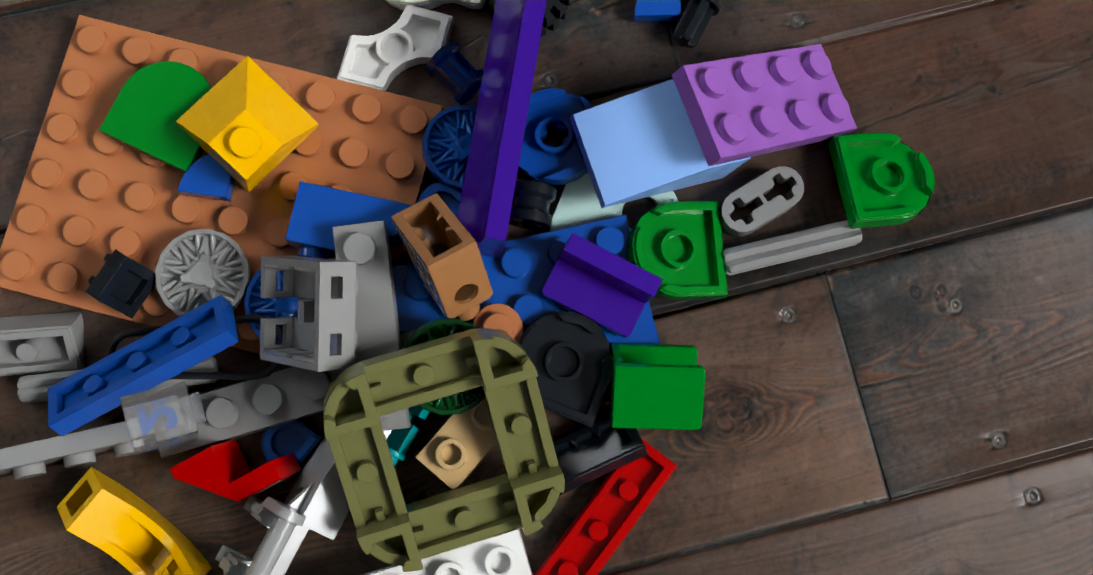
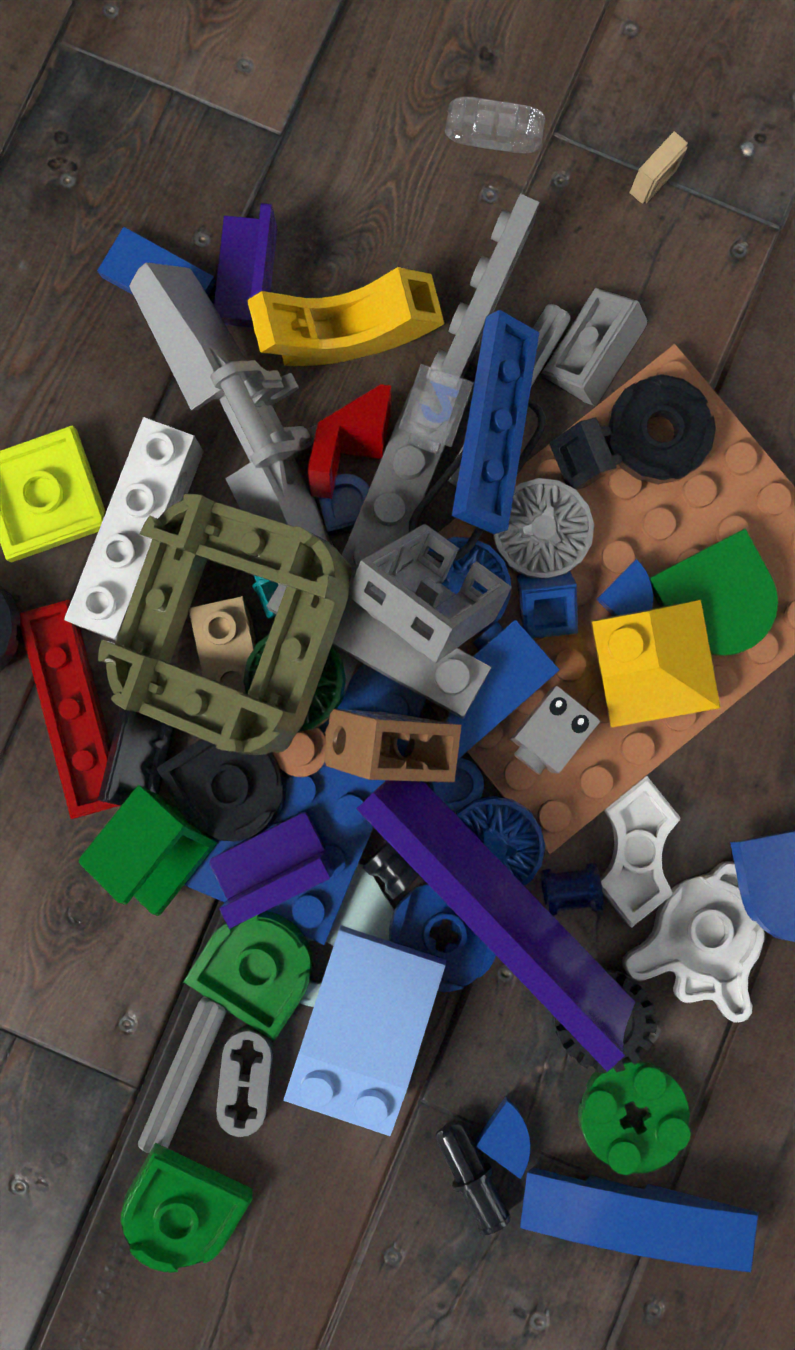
camera: 130 degrees right, 5 degrees up
medium lavender plate [672,44,857,166] -> none
none -> light grey brick [510,686,600,775]
none -> blue slope [517,571,578,639]
none -> black tile [606,374,716,484]

